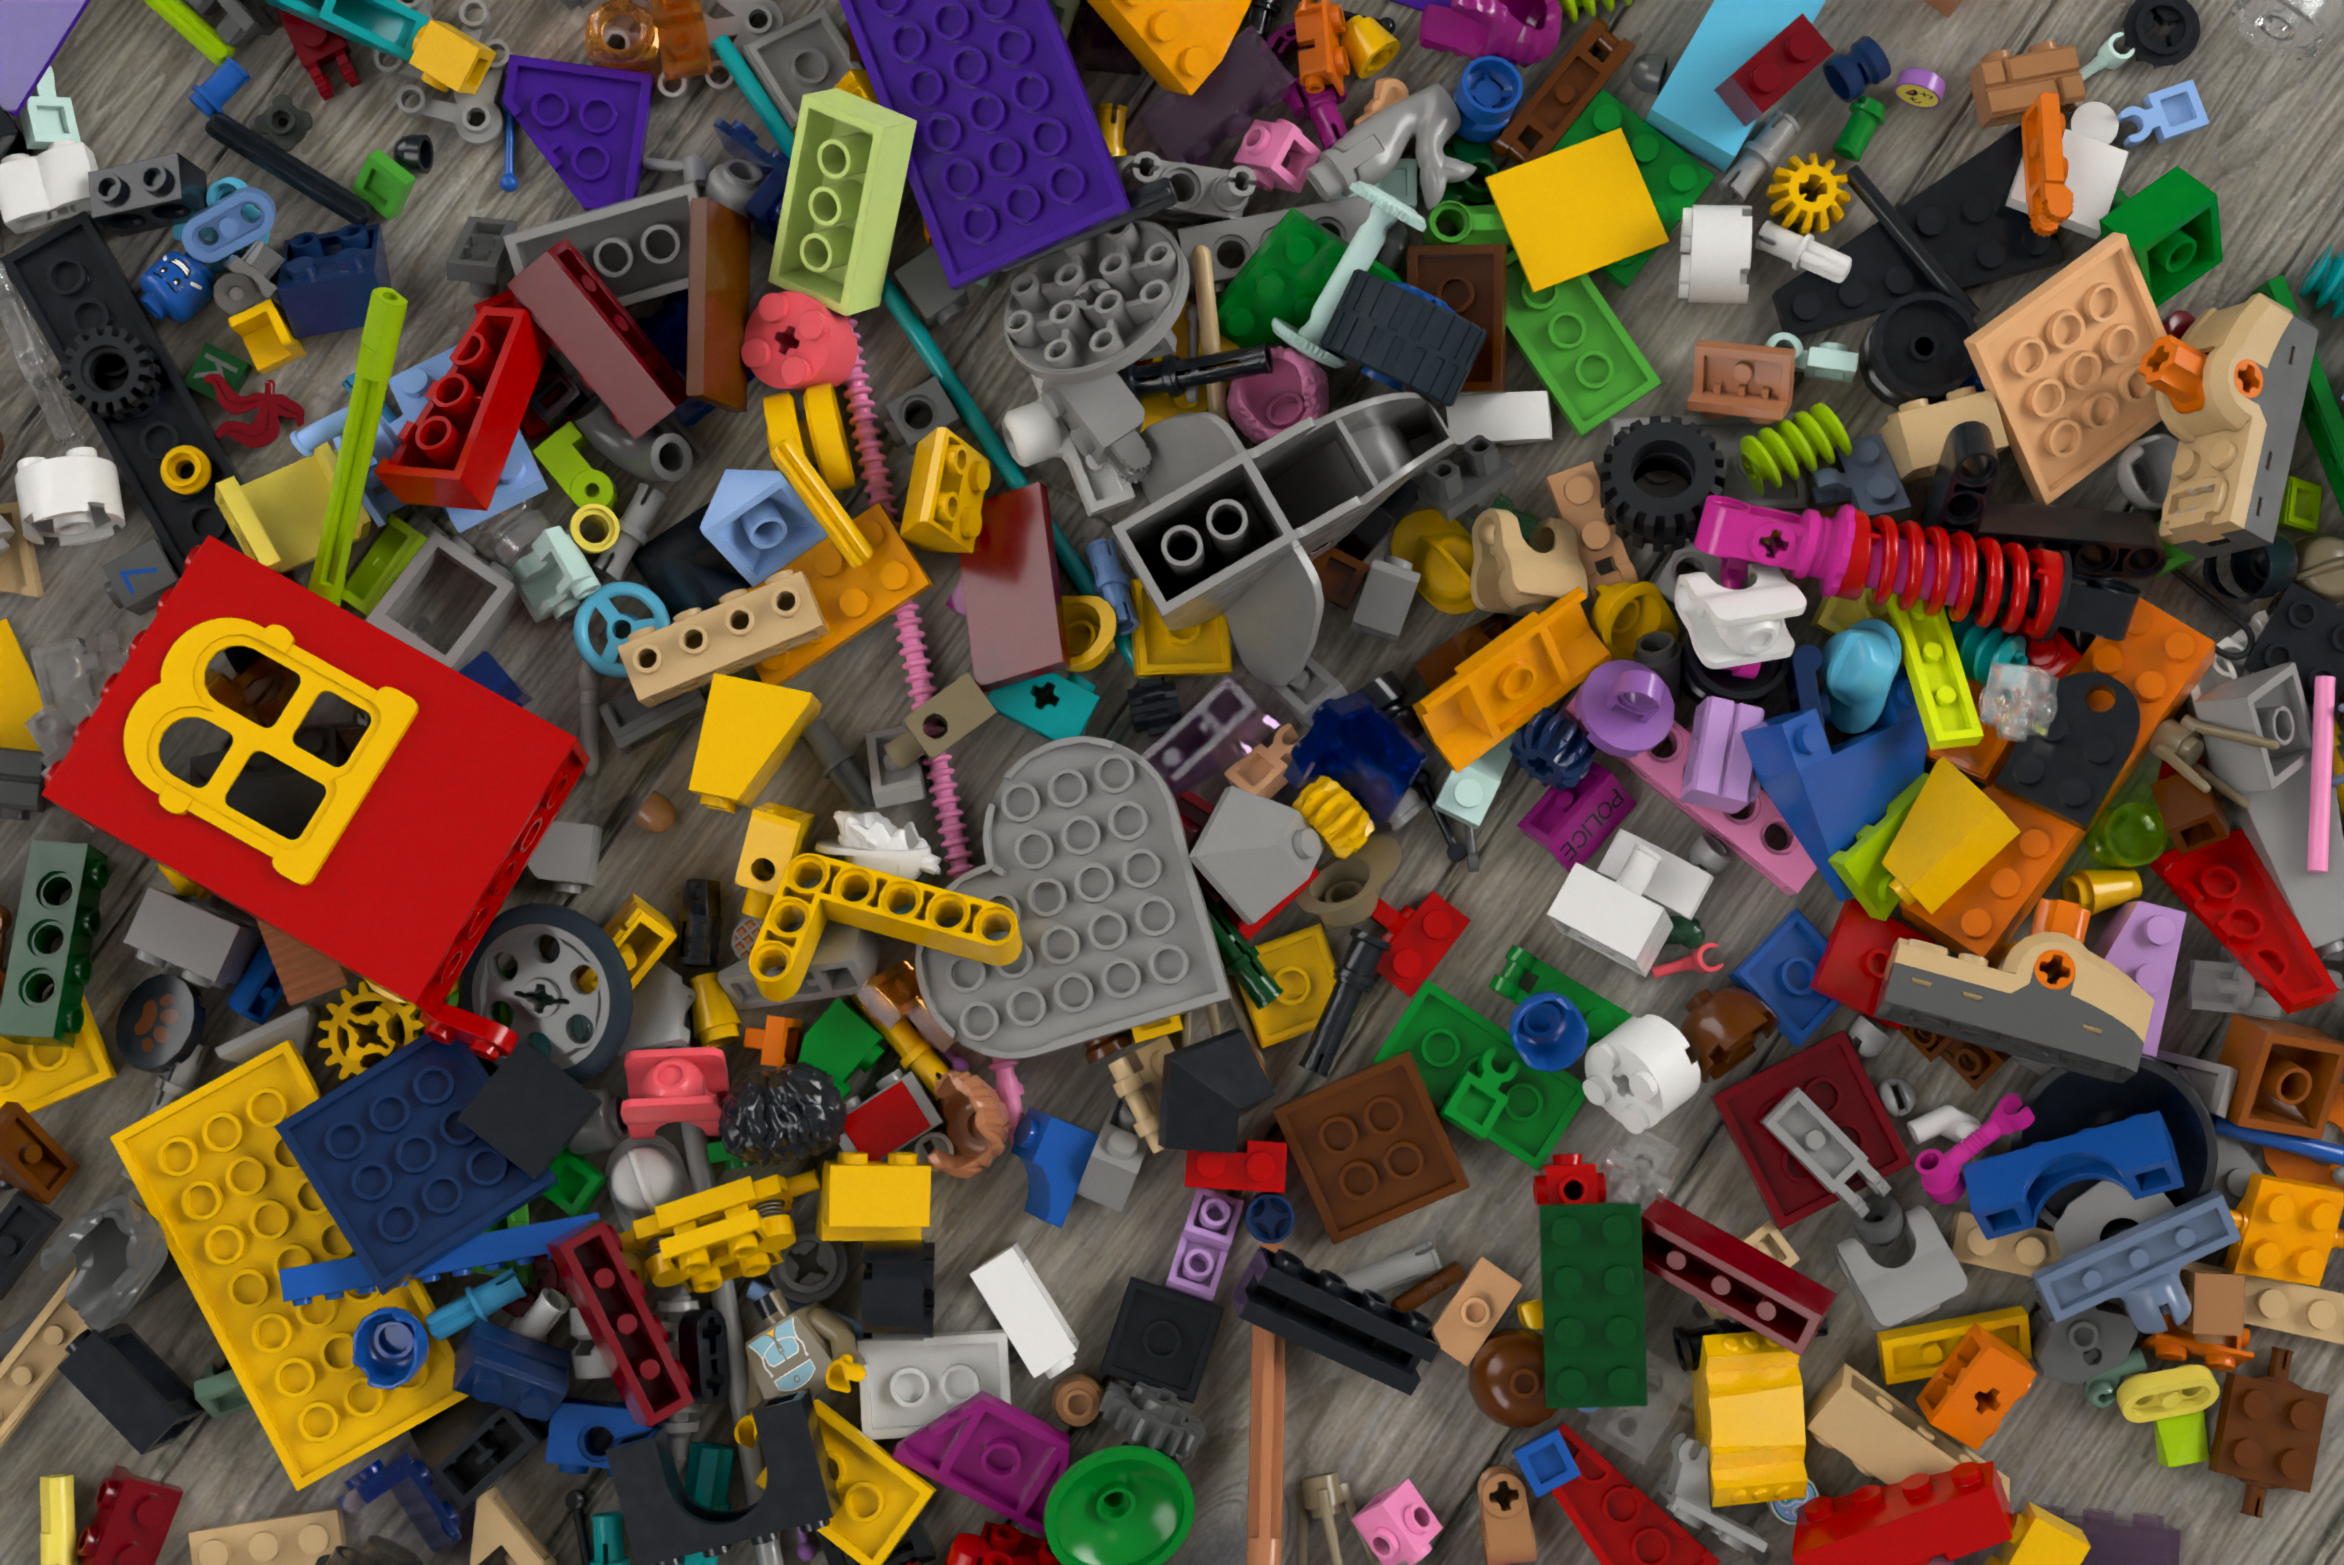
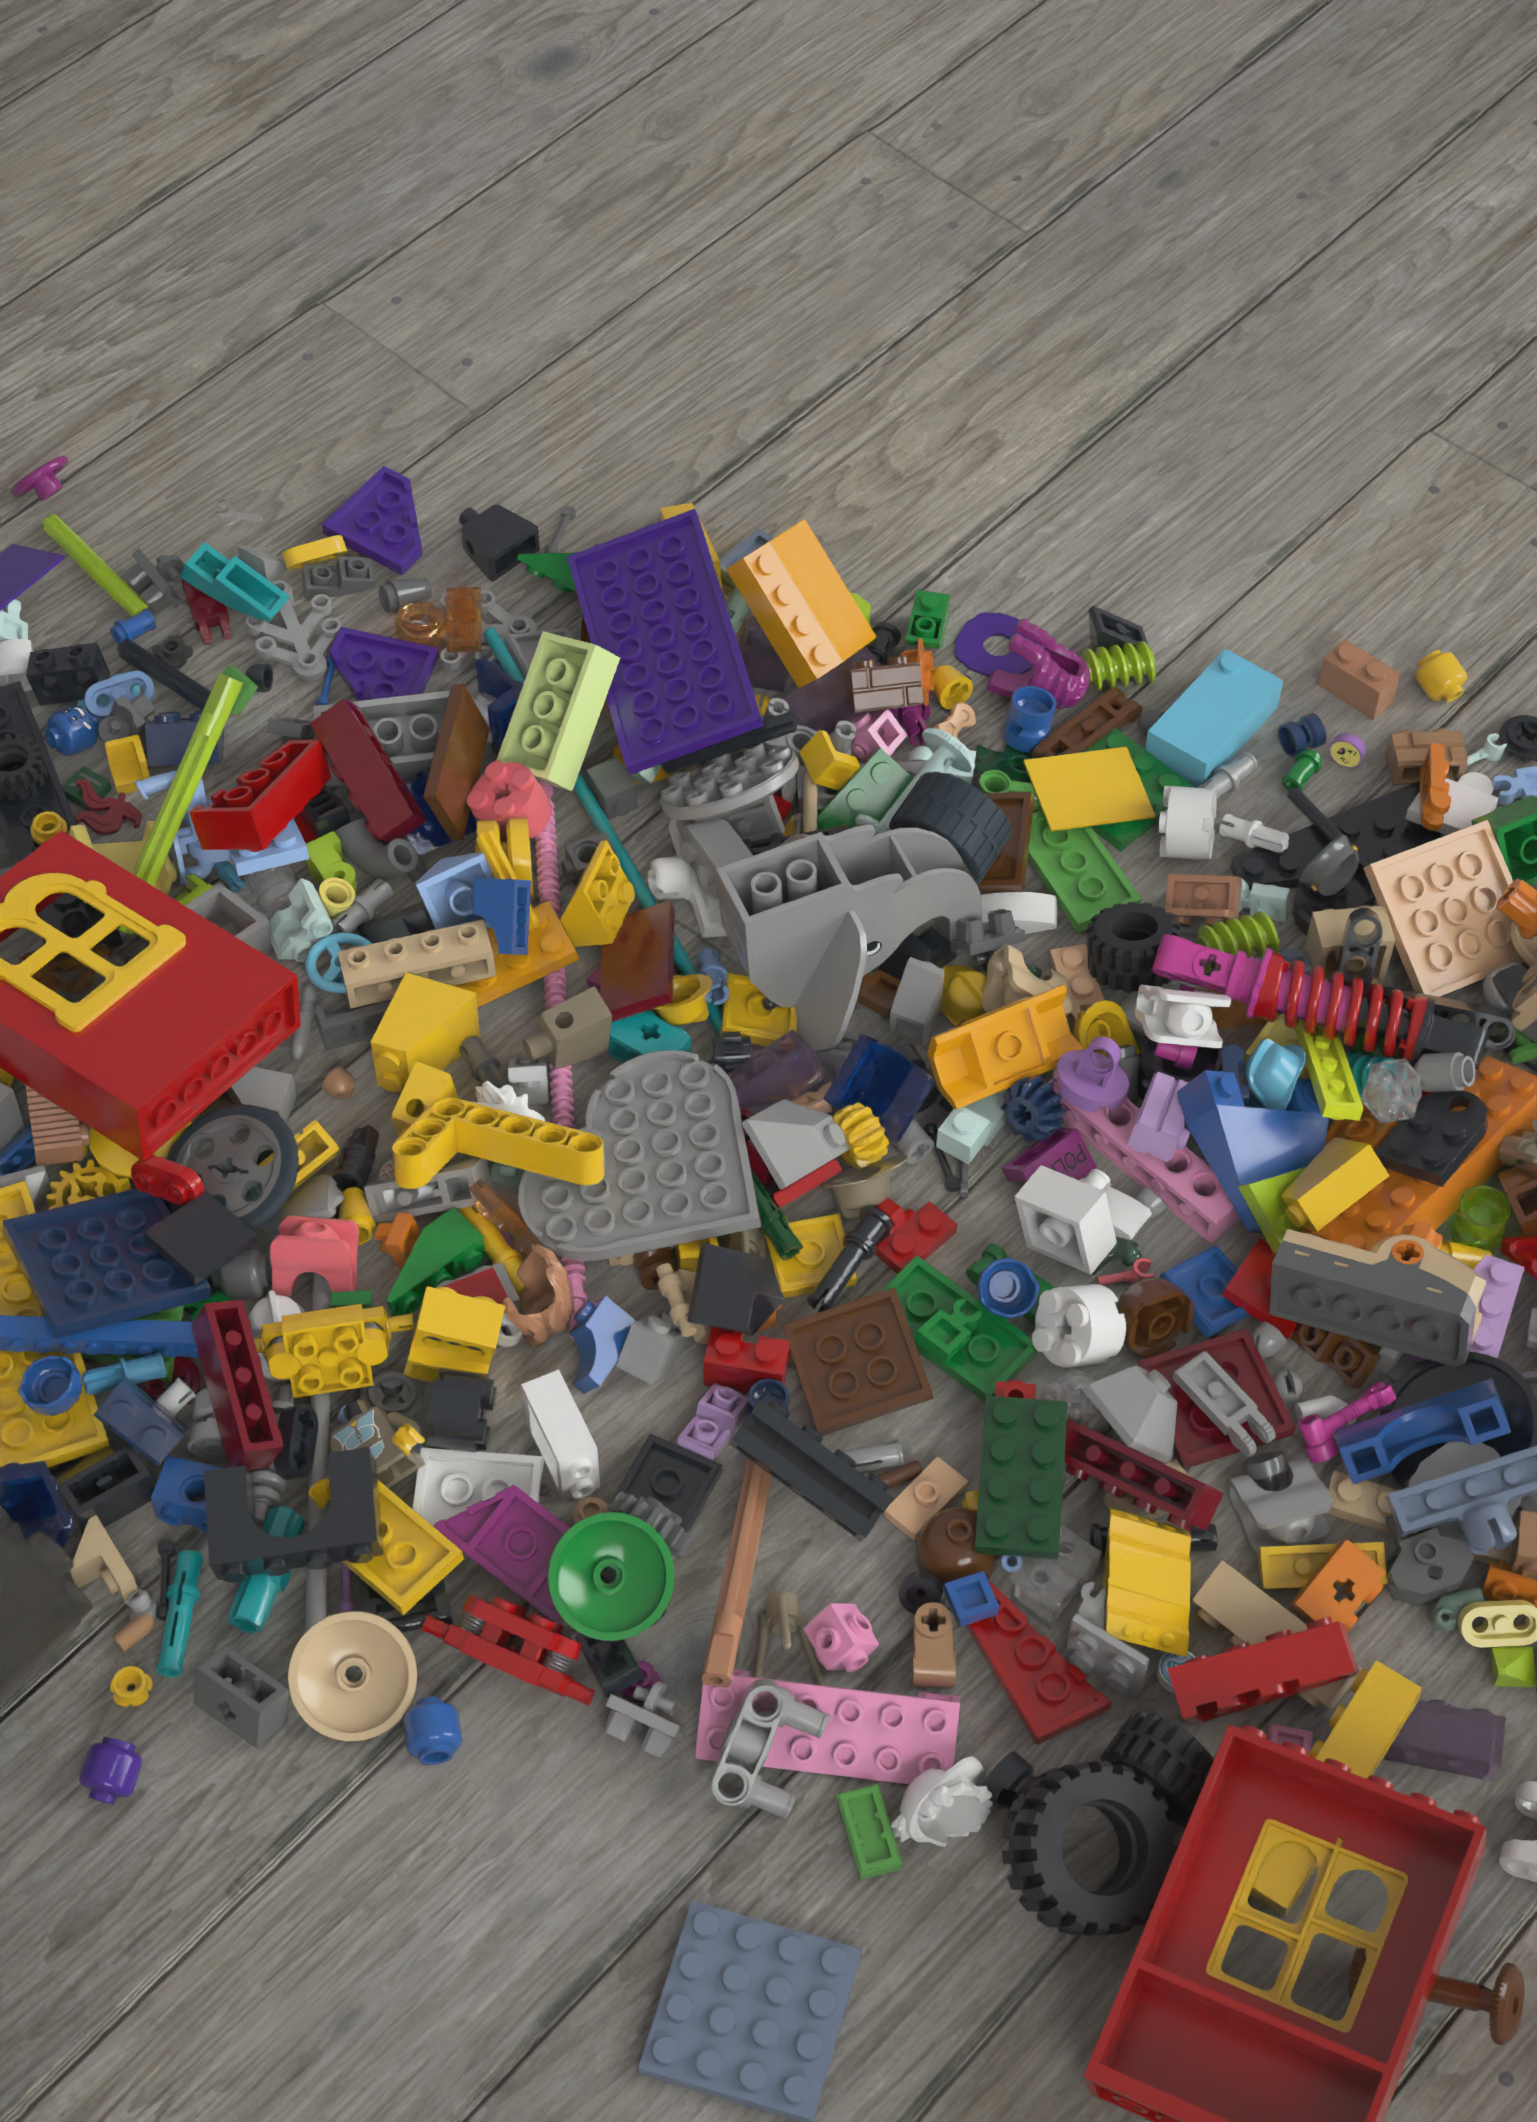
camera: 10 degrees right, 30 degrees down
yellow brick [409,19,497,95] -> none
black hair [718,1062,848,1168] -> none
light grey piece [1306,83,1476,210] -> none
dark red brick [1714,13,1834,127] -> none
yellow gear [1766,152,1850,237] -> none
none -> blue arch [470,878,531,955]
none -> yellow panel [799,730,861,791]
none -> brick [844,656,924,713]
none -> black tile [899,1570,943,1615]
none -> light grey slope [1083,1365,1177,1463]
none -> dark grey piece [1300,835,1359,896]
none -> light grey brick [1414,1052,1475,1092]

